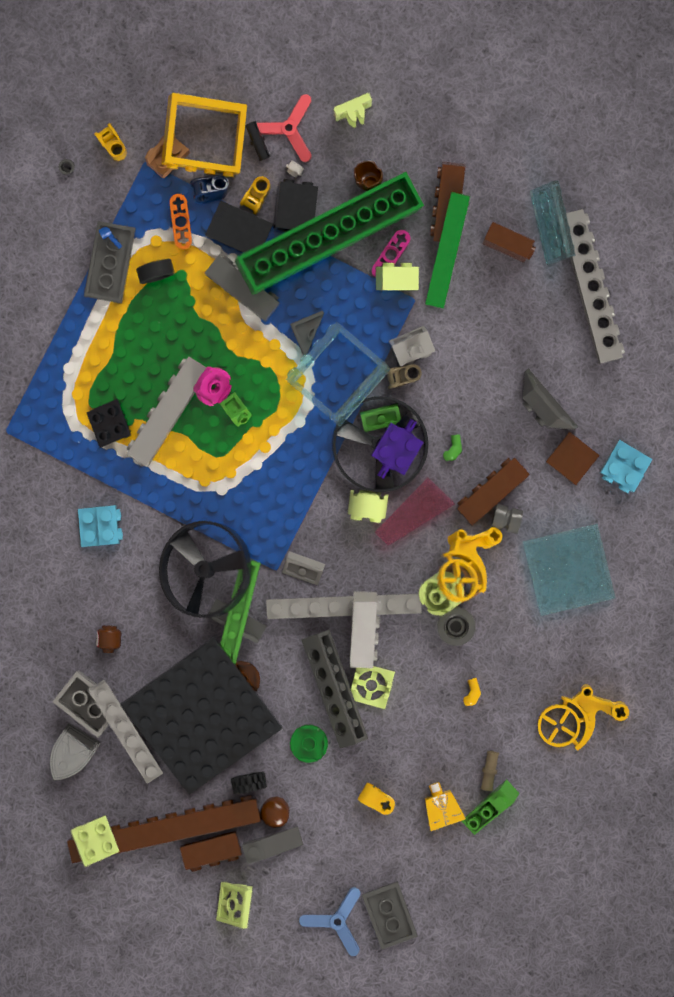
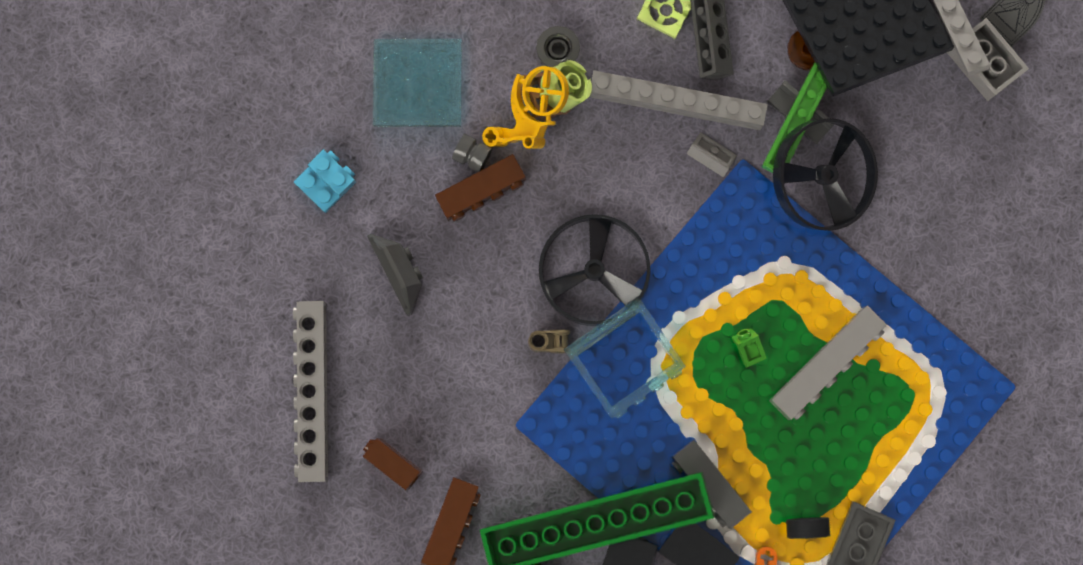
camera: 170 degrees left, 5 degrees down
medium azure plate [78,505,123,547] -> none
black hinge [86,399,132,448] -> none
reddish brown head [96,625,122,653] -> none
dark pink plate [193,366,231,406] -> none
dark grey tile [290,311,324,357] -> none
yellowish green brick [348,490,389,523] -> none
light grey brick [349,591,381,668] -> none
bright green plate [360,404,401,432] -> none
dark purple plate [370,419,424,479] -> none
dark pink beam [372,230,410,278] -> none
clear pink wing [374,478,455,546] -> none
yellowish green brick [376,263,419,290] -> none
light grey brick [389,326,435,366] -> none
green tile [425,192,470,308] -> none
bright green arm [443,434,462,461] -> none
clear light blue plate [530,181,576,265] -> none
reddish brown tile [546,432,600,486] -> none

